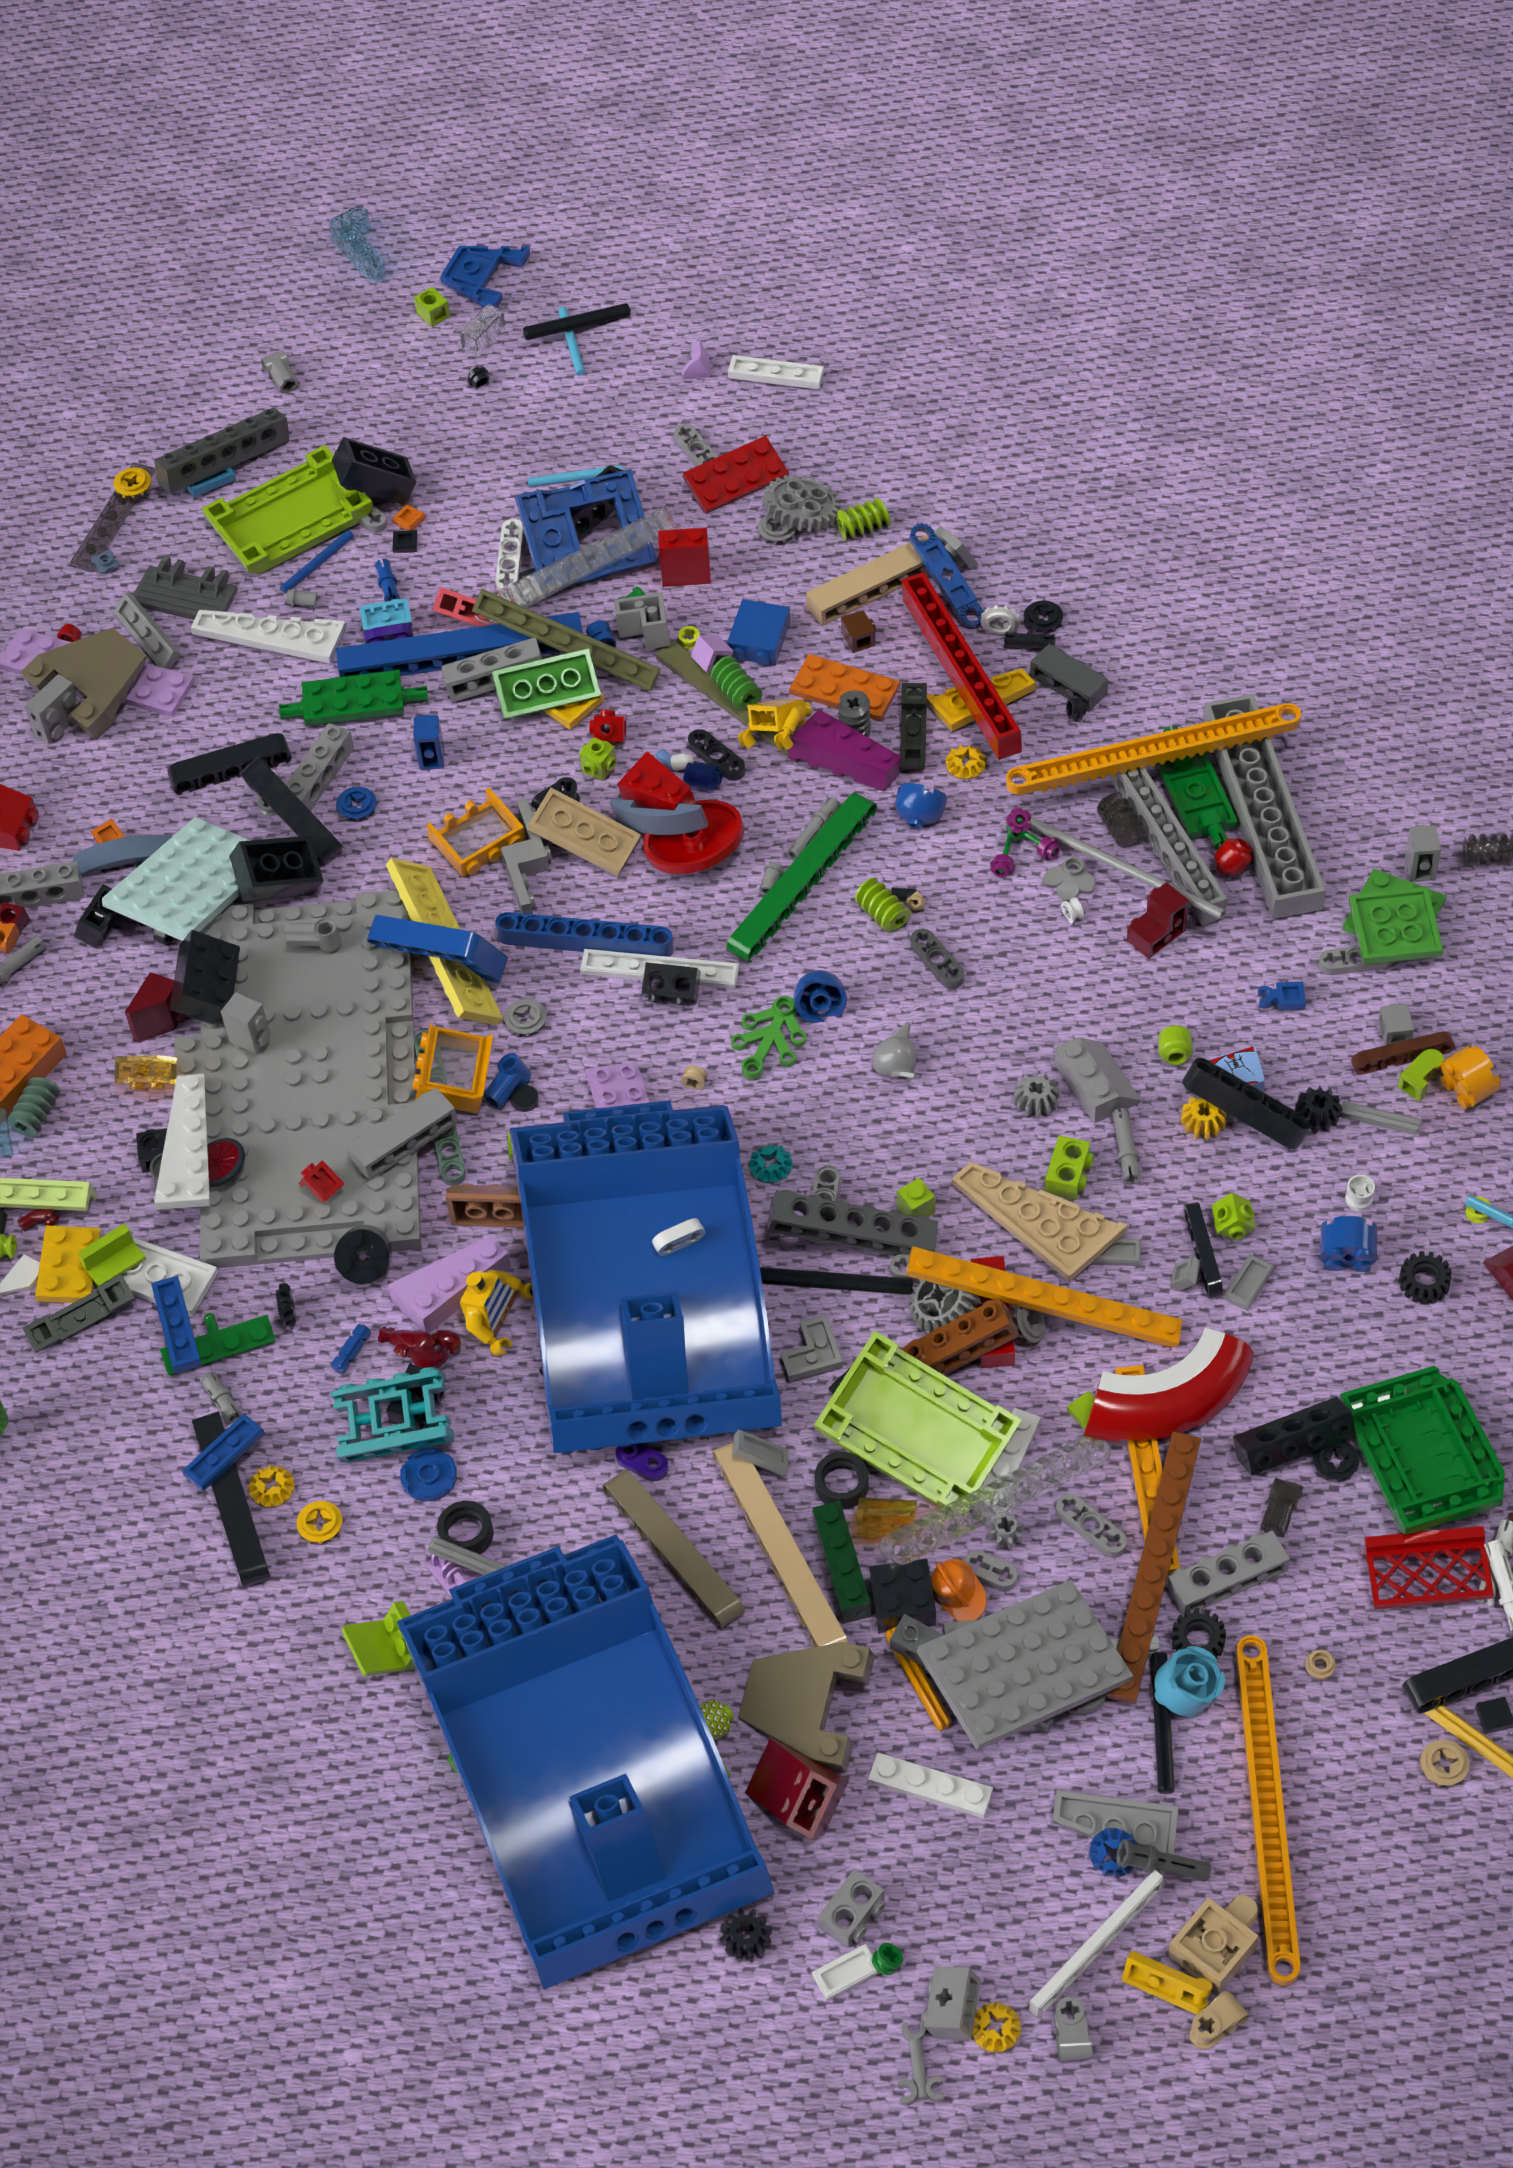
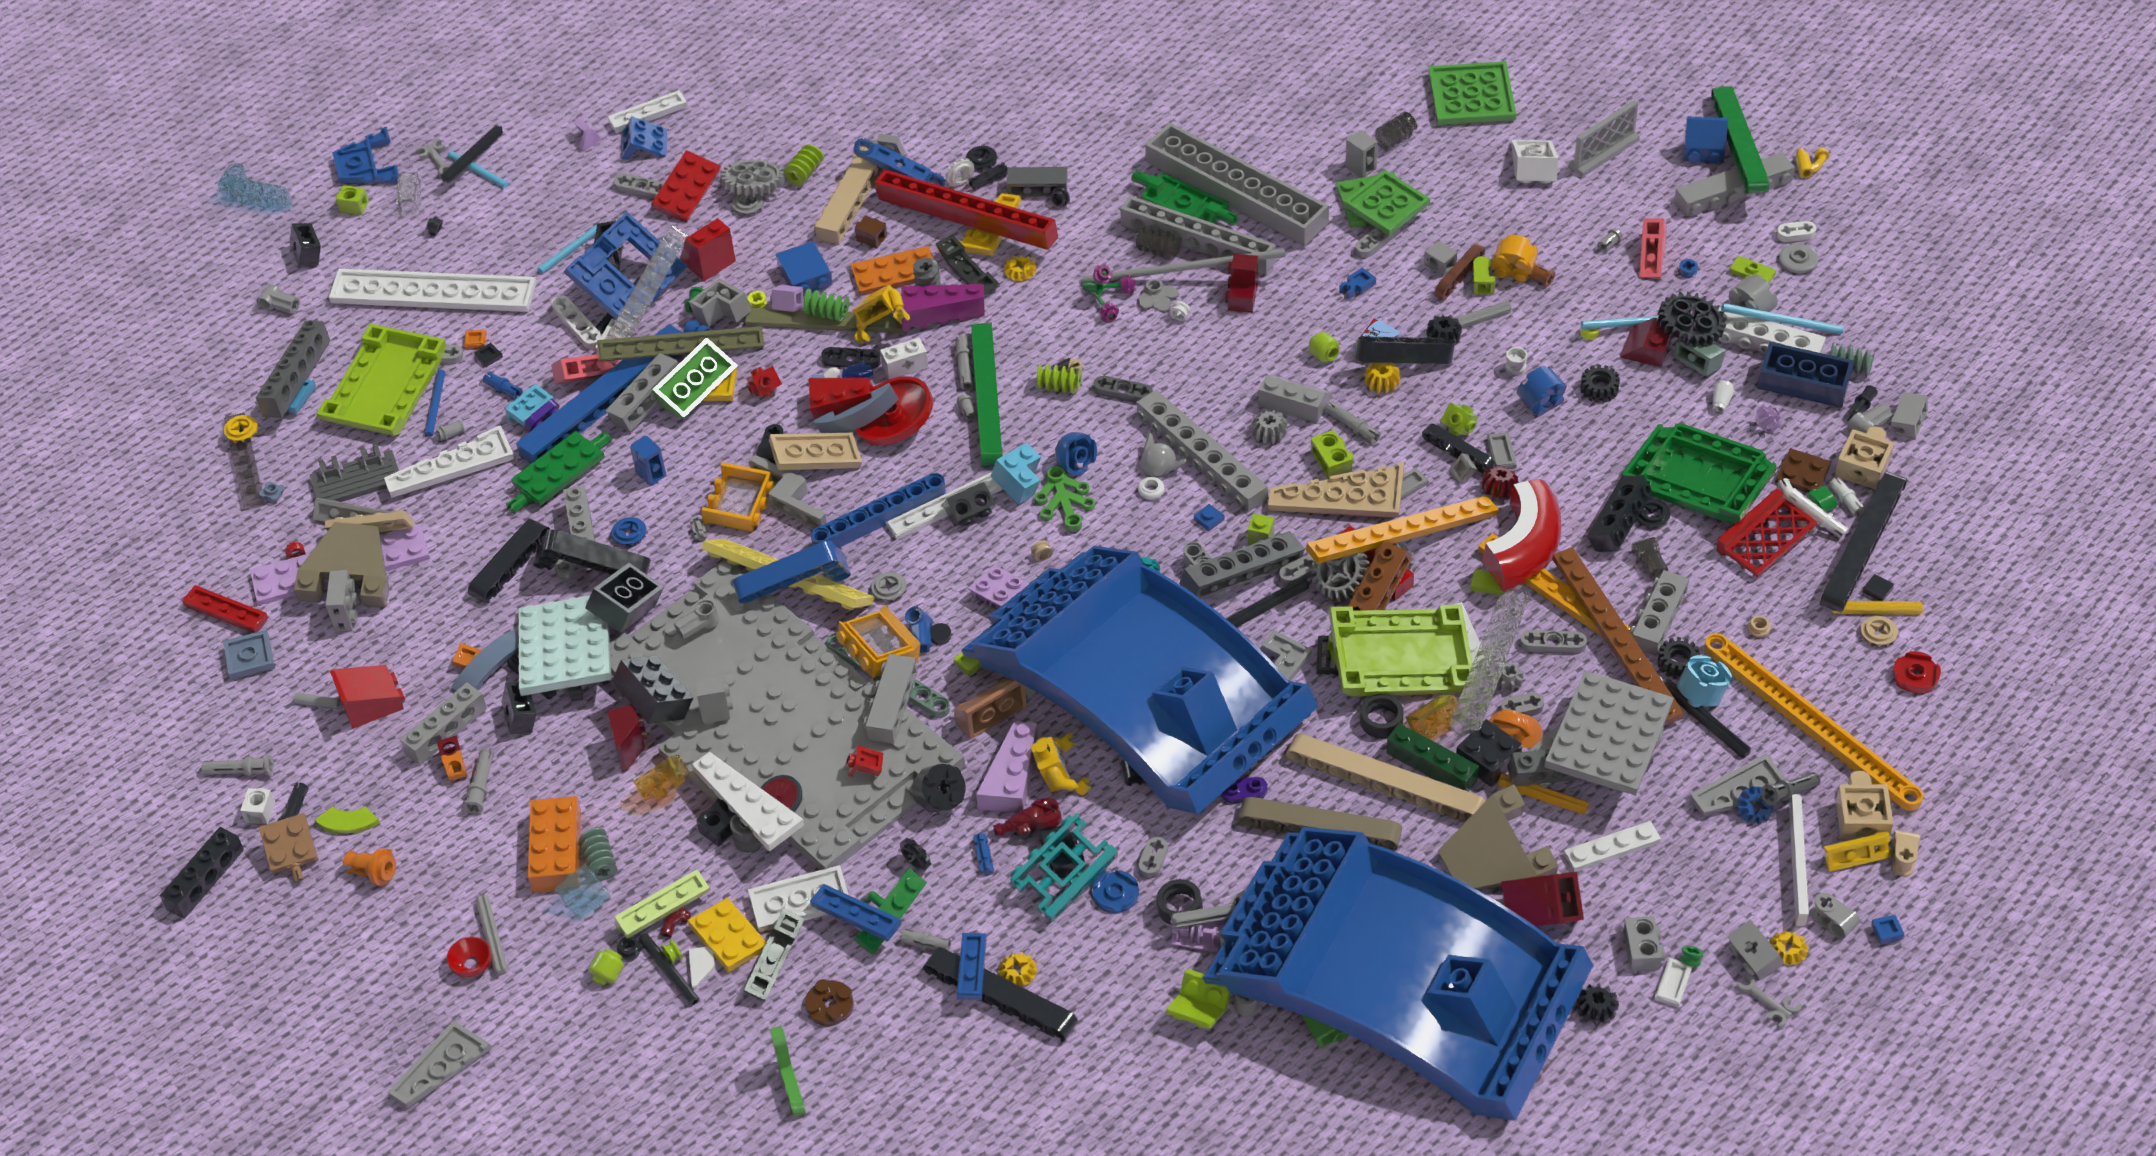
camera: 40 degrees left, 5 degrees down
lime panel [77,1223,146,1286] -> none
yellow gear [296,1501,343,1545] -> none
black brick [332,437,417,506] -> none
lime brick [579,737,617,781] -> none
white beam [652,1218,706,1256] -> none
light grey tile [733,1429,788,1476] -> none
blue cylinder [895,783,948,829] -> none
light orange gear [1006,703,1302,795] -> none
red head [1214,837,1253,876] -> none
none -> black brick [289,223,321,267]
none -> tan plate [325,510,414,532]
none -> white plate [329,269,537,312]
none -> light grey bar [415,138,451,178]
none -> blue bracket [621,116,667,160]
none -> light grey piece [690,516,707,542]
none -> reddish brown plate [805,979,854,1026]
none -> white brick [880,338,928,379]
none -> medium azure brick [990,443,1041,505]
none -> light grey brick [1136,390,1268,512]
none -> white piece [1138,477,1165,500]
none -> light grey beam [1139,837,1168,879]
none -> blue plate [1194,504,1225,531]
none -> dark red gear [1481,465,1519,500]
none -> dark orange bush [1528,262,1555,288]
none -> blue plate [1871,915,1905,945]
none -> red plate [1893,651,1941,693]

